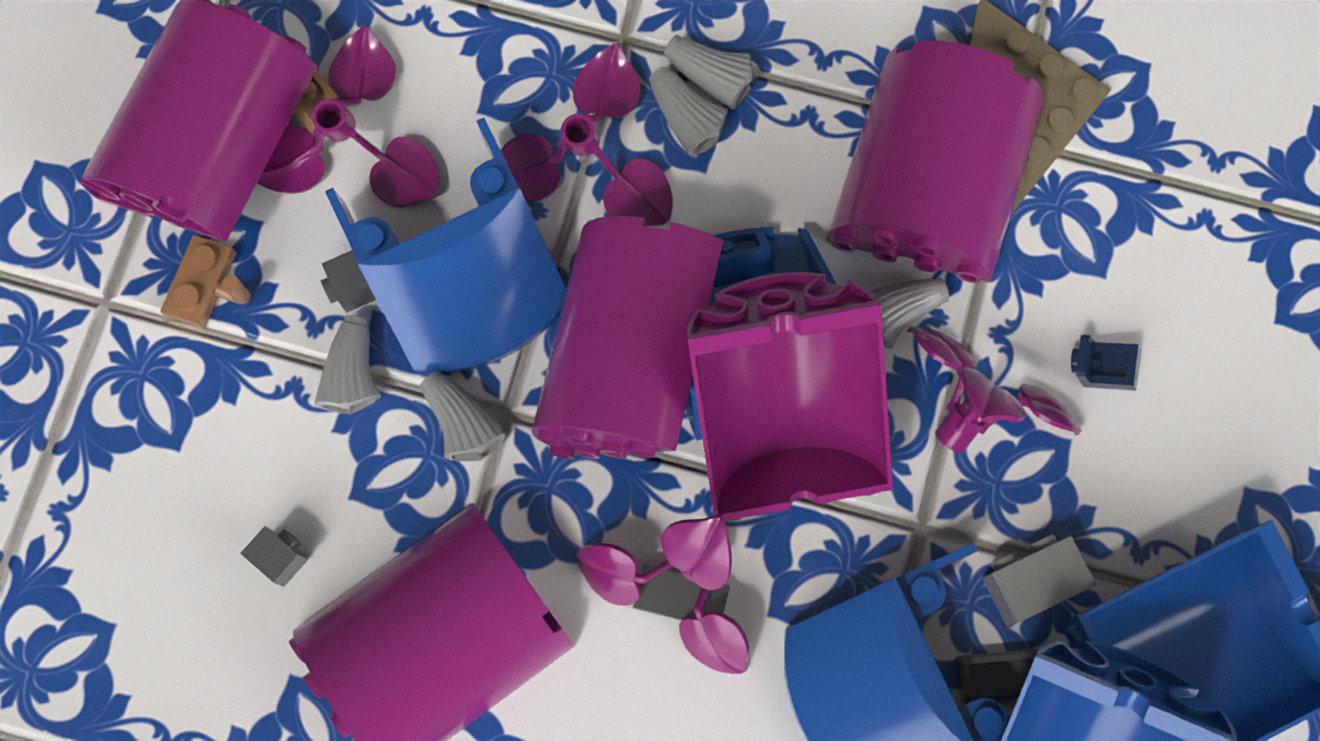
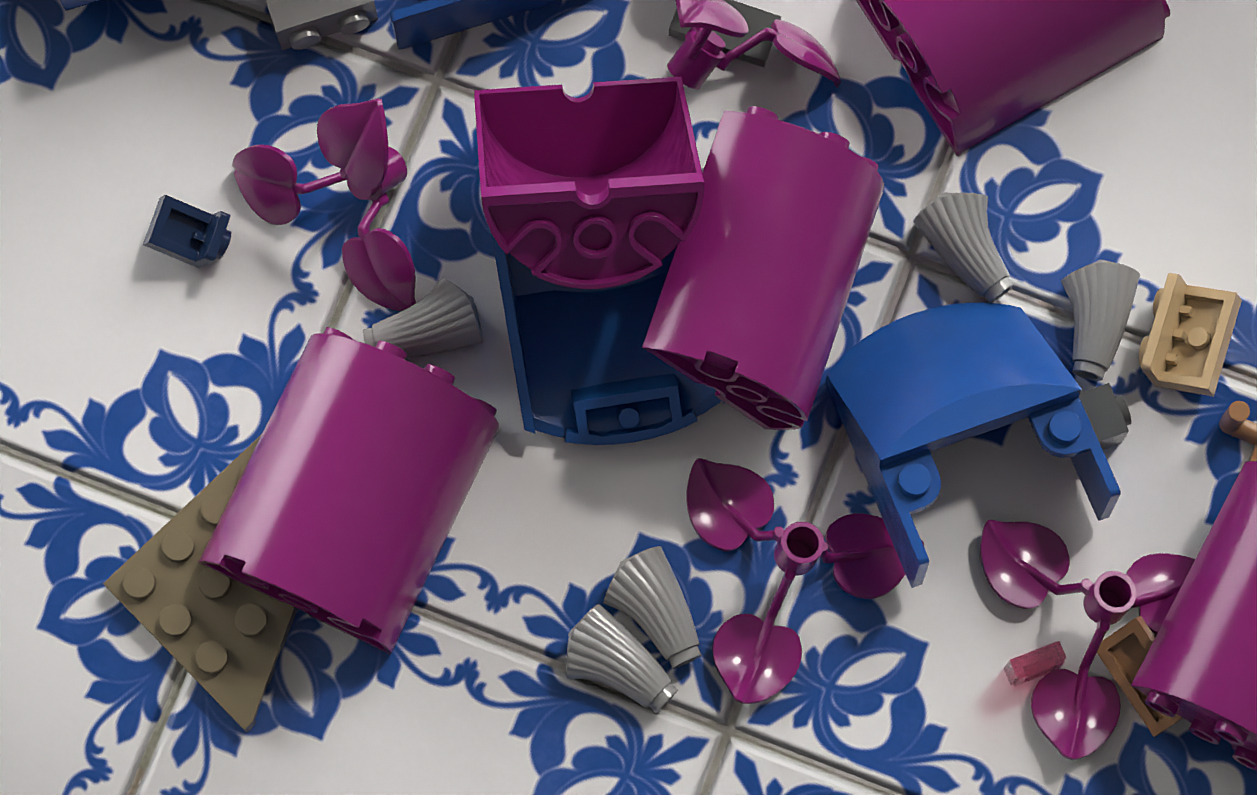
camera: 170 degrees left, 0 degrees up
dark grey plate [240,526,308,587] -> none
none -> clear pink tile [1003,641,1066,687]
none -> tan bracket [1139,273,1242,397]

